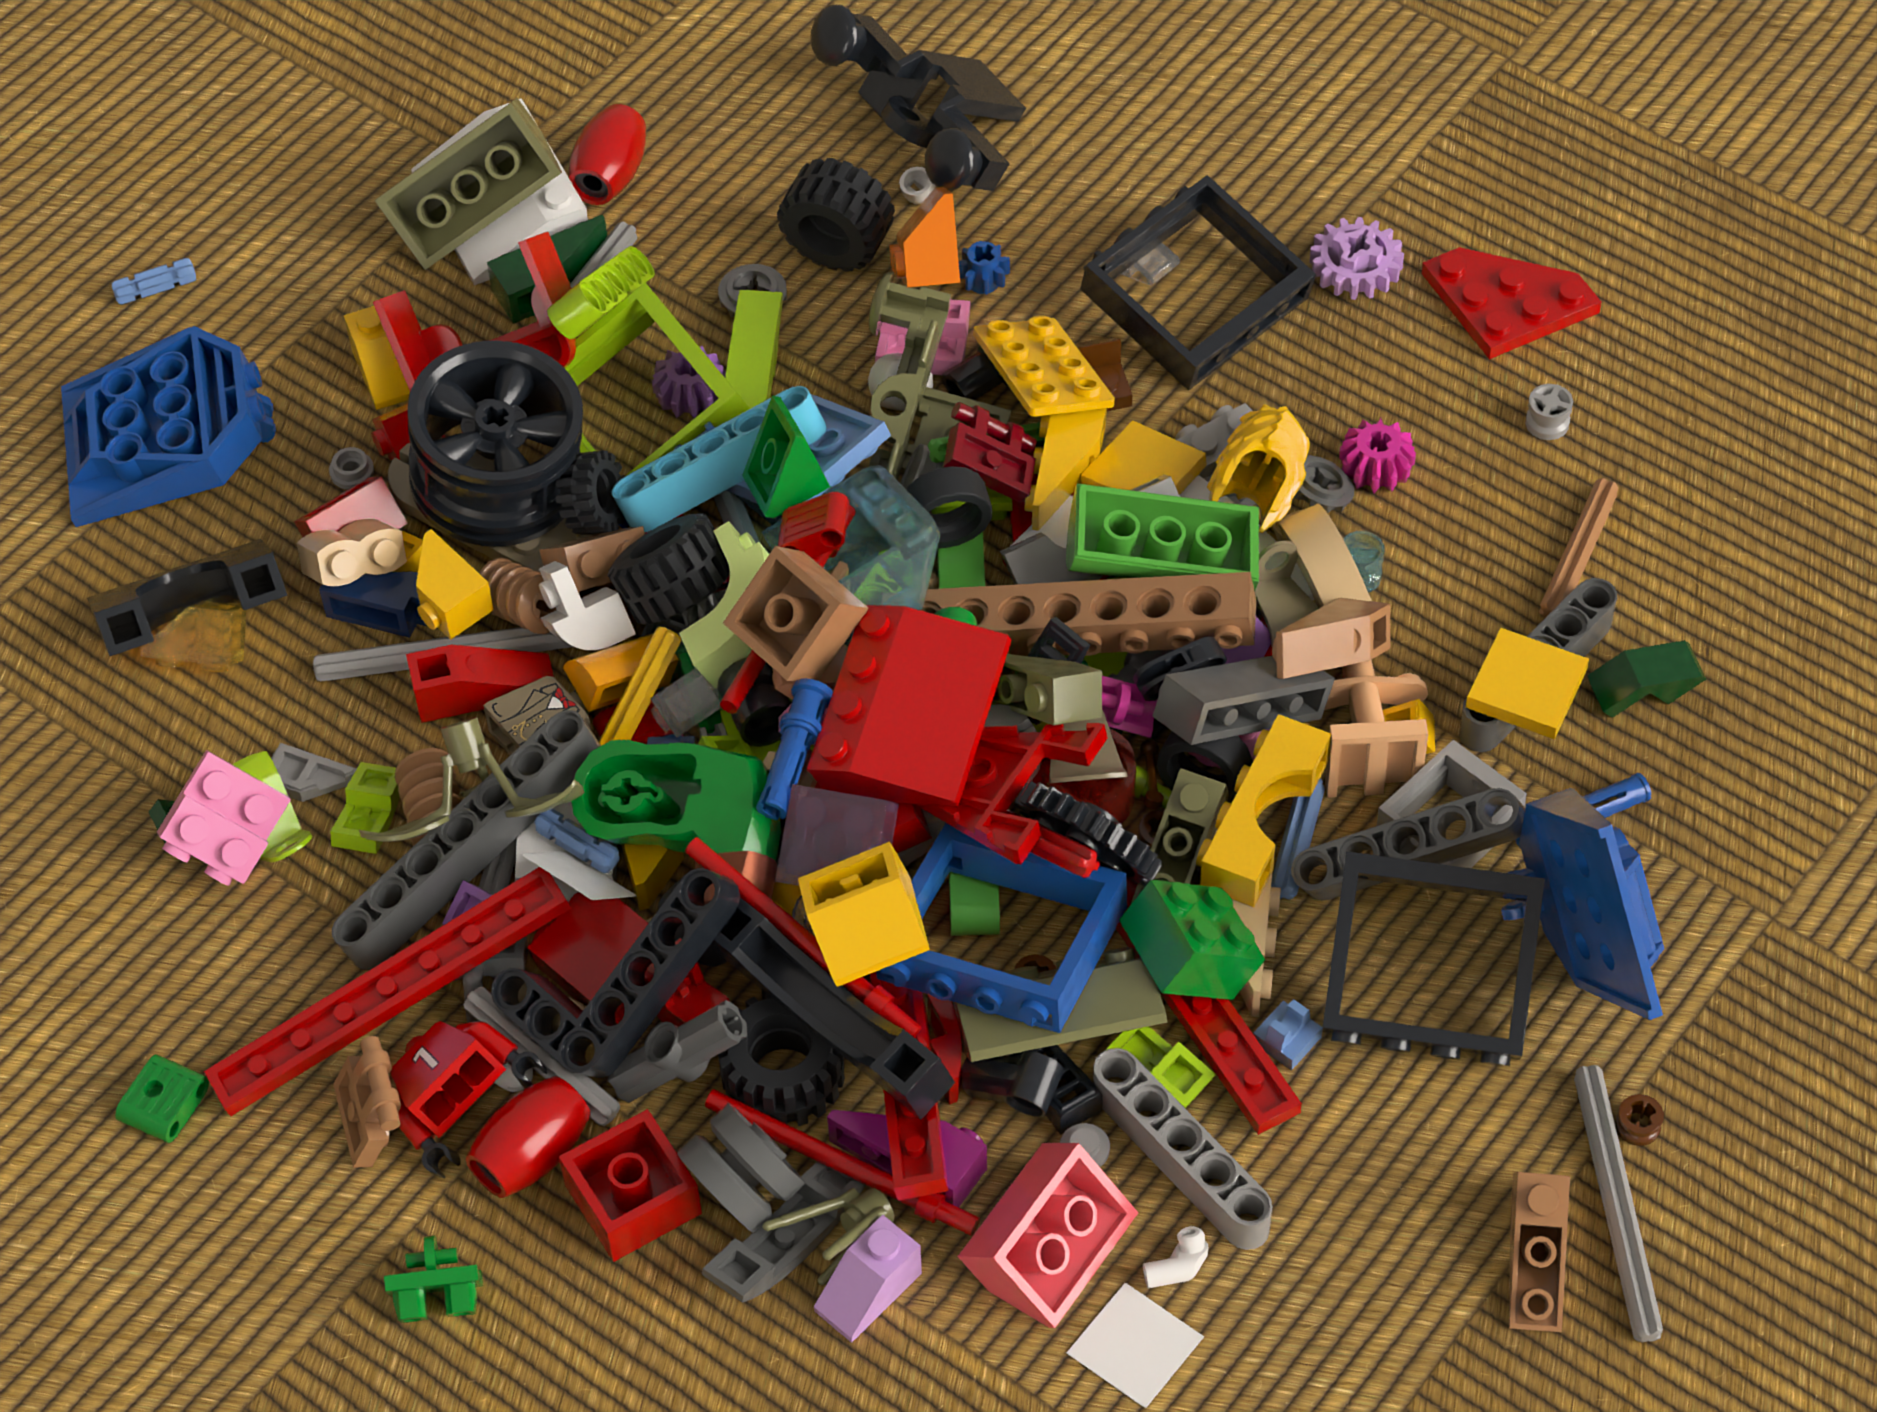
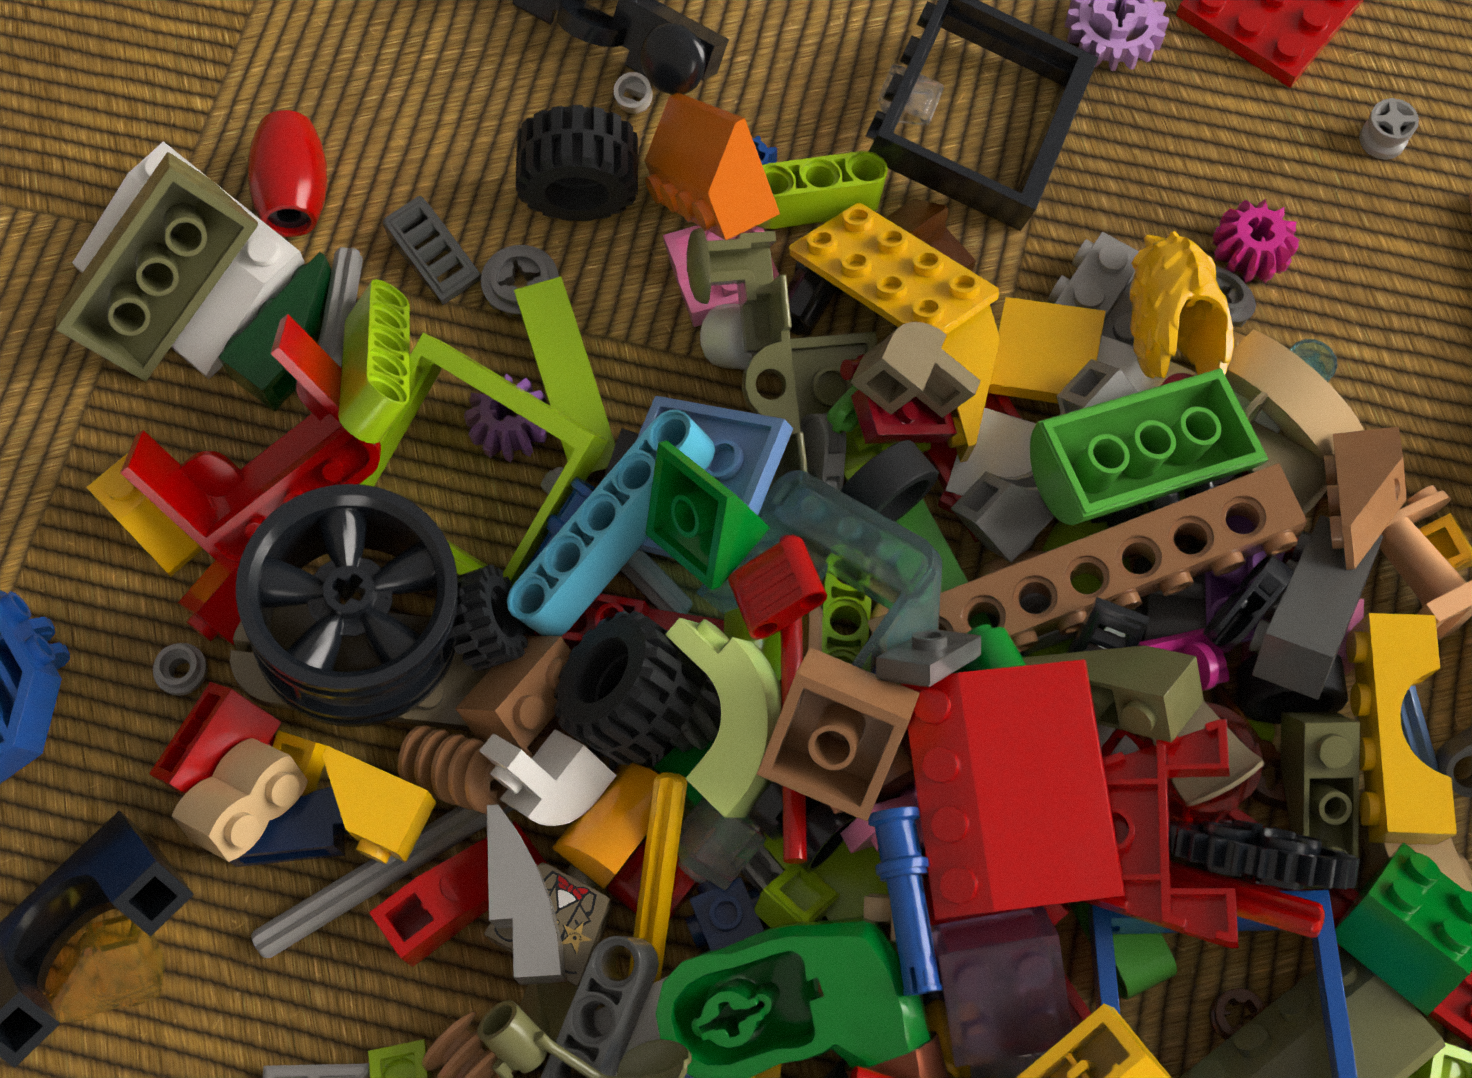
camera: 25 degrees left, 15 degrees up
none -> dark grey slope [383,196,481,305]
none -> light grey slope [487,804,566,985]
none -> lime beam [757,151,888,229]
none -> dark tan brick [850,322,981,418]
none -> dark grey plate [876,629,981,687]

